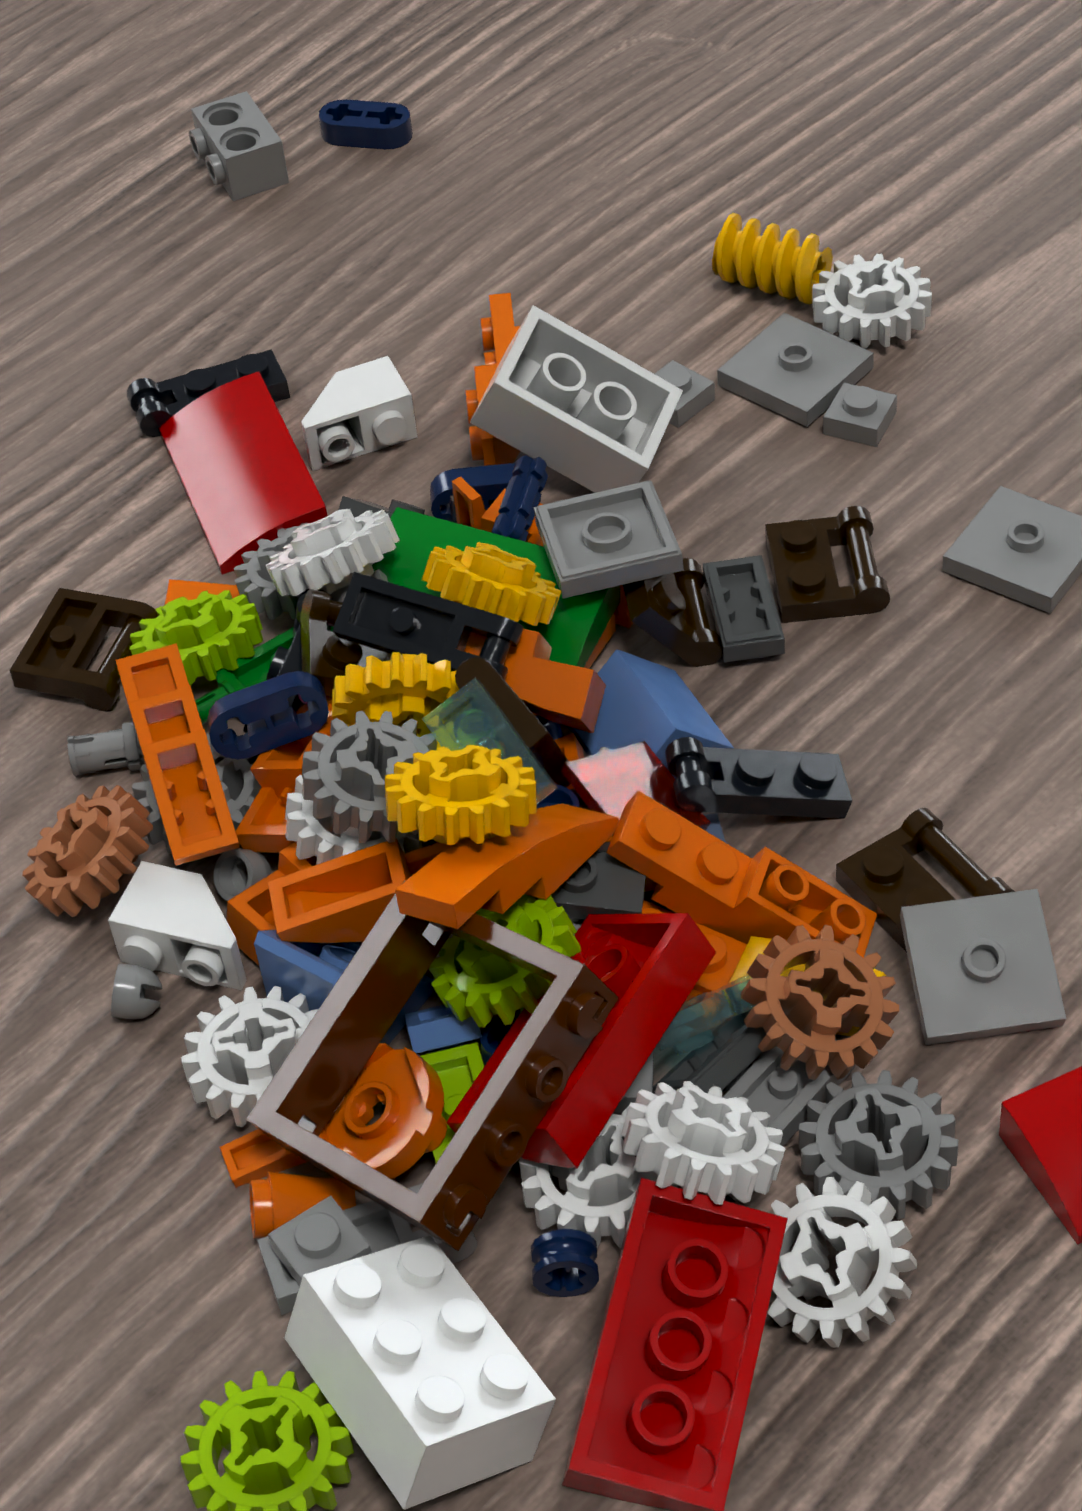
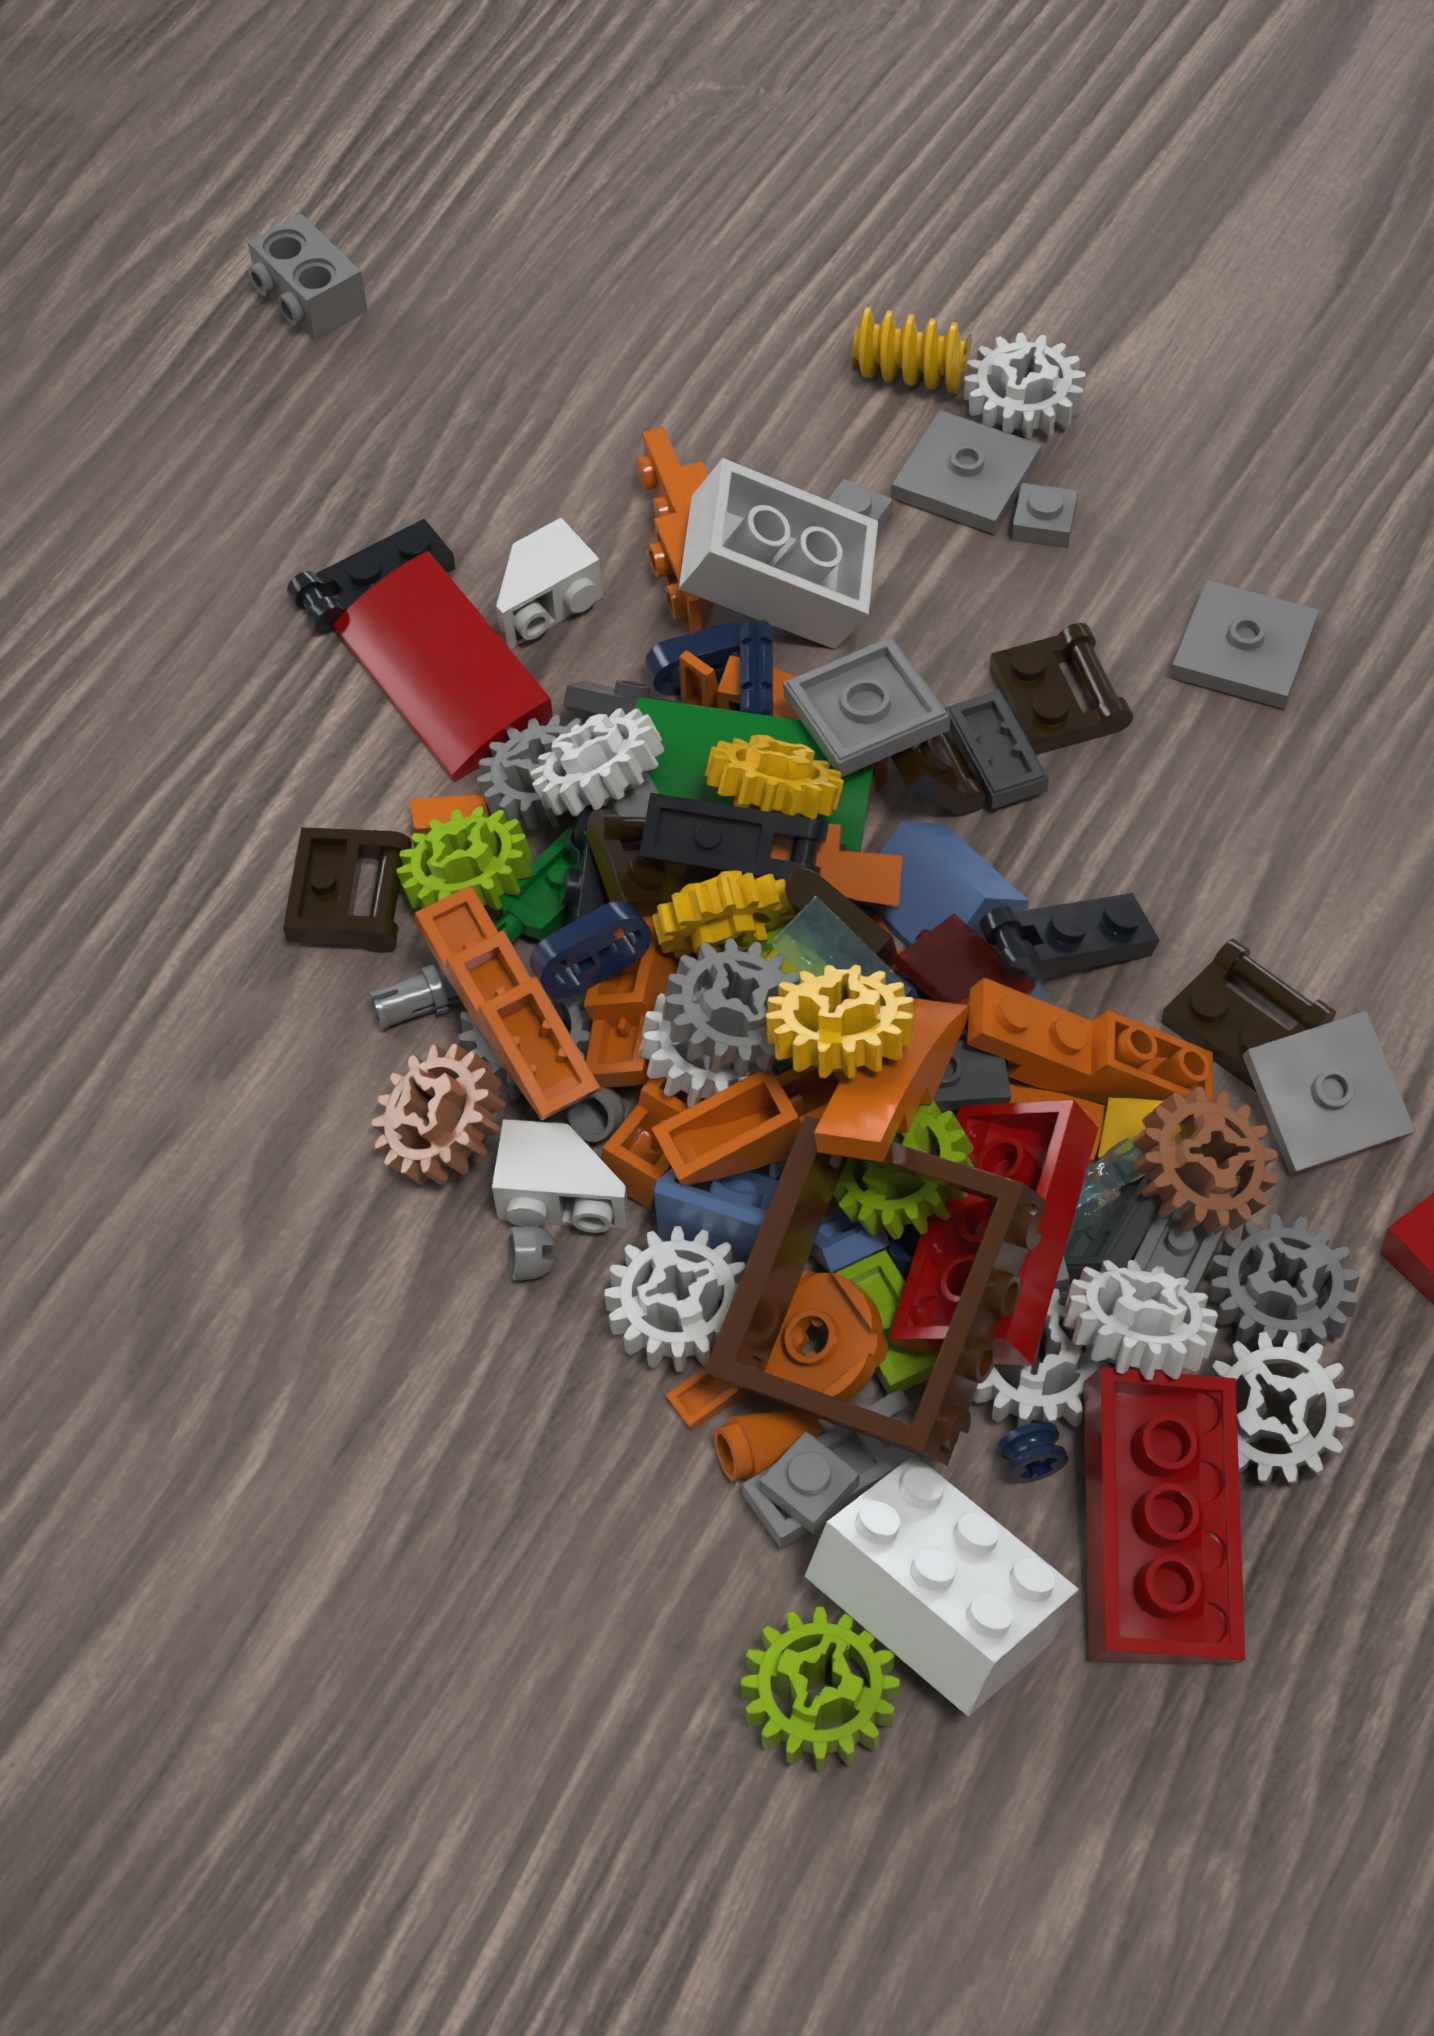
camera: 15 degrees left, 10 degrees up
dark blue beam [319,99,413,150] -> none

